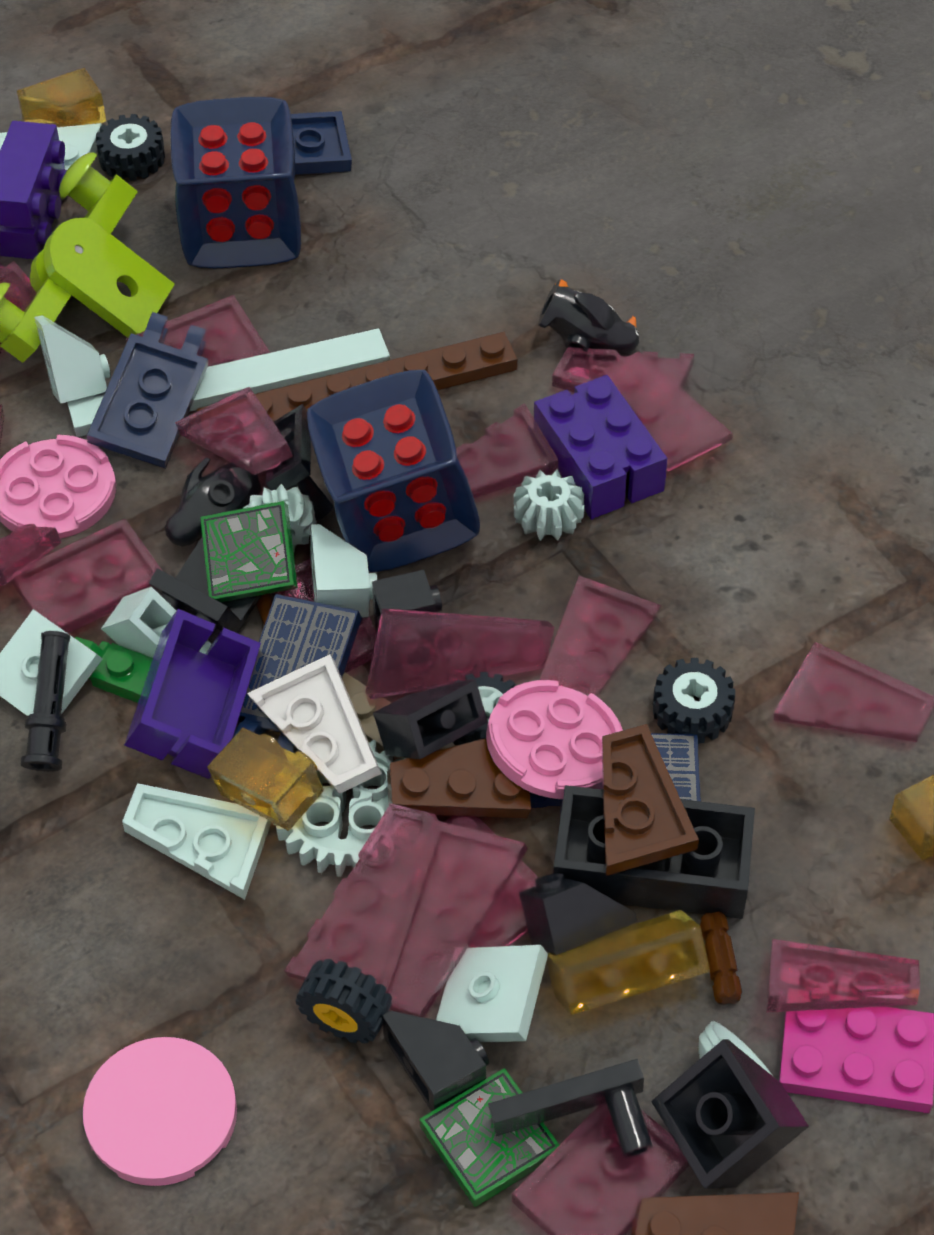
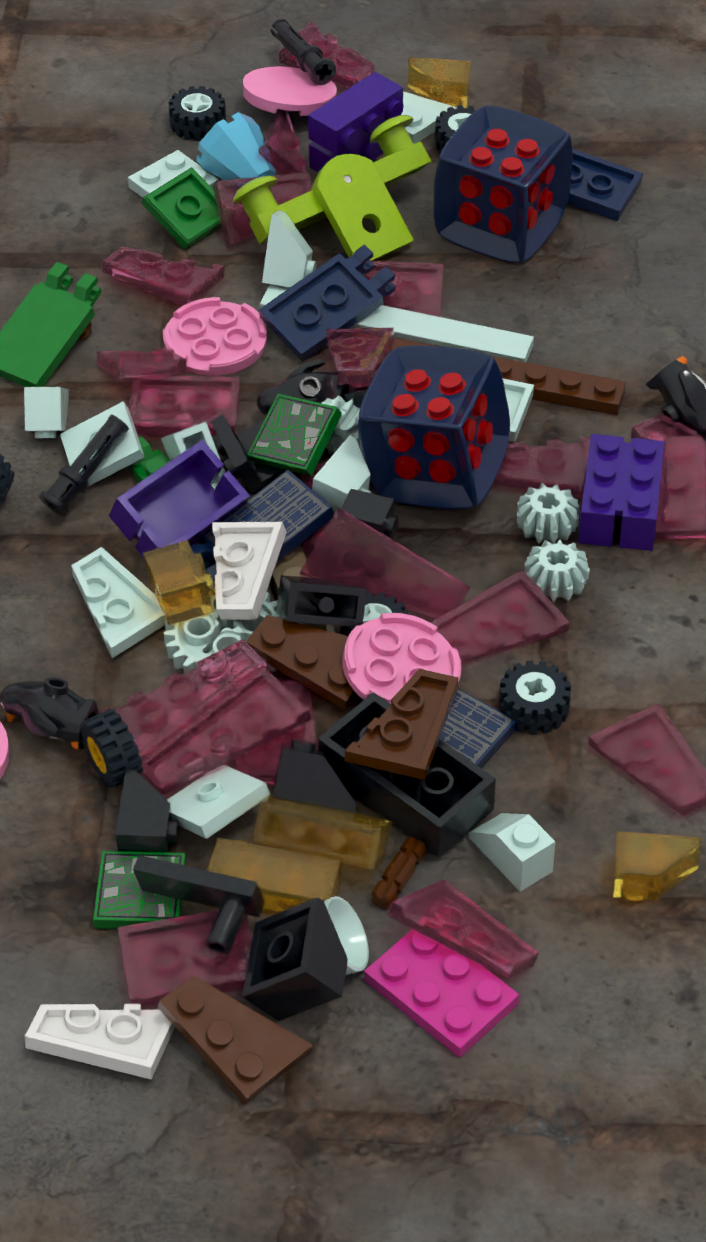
camera: 35 degrees right, 5 degrees down
none -> black animal [0,677,99,750]
none -> clear yellow brick [207,838,341,915]
none -> light aqua slope [469,813,555,892]
none -> light aqua gear [524,539,590,603]

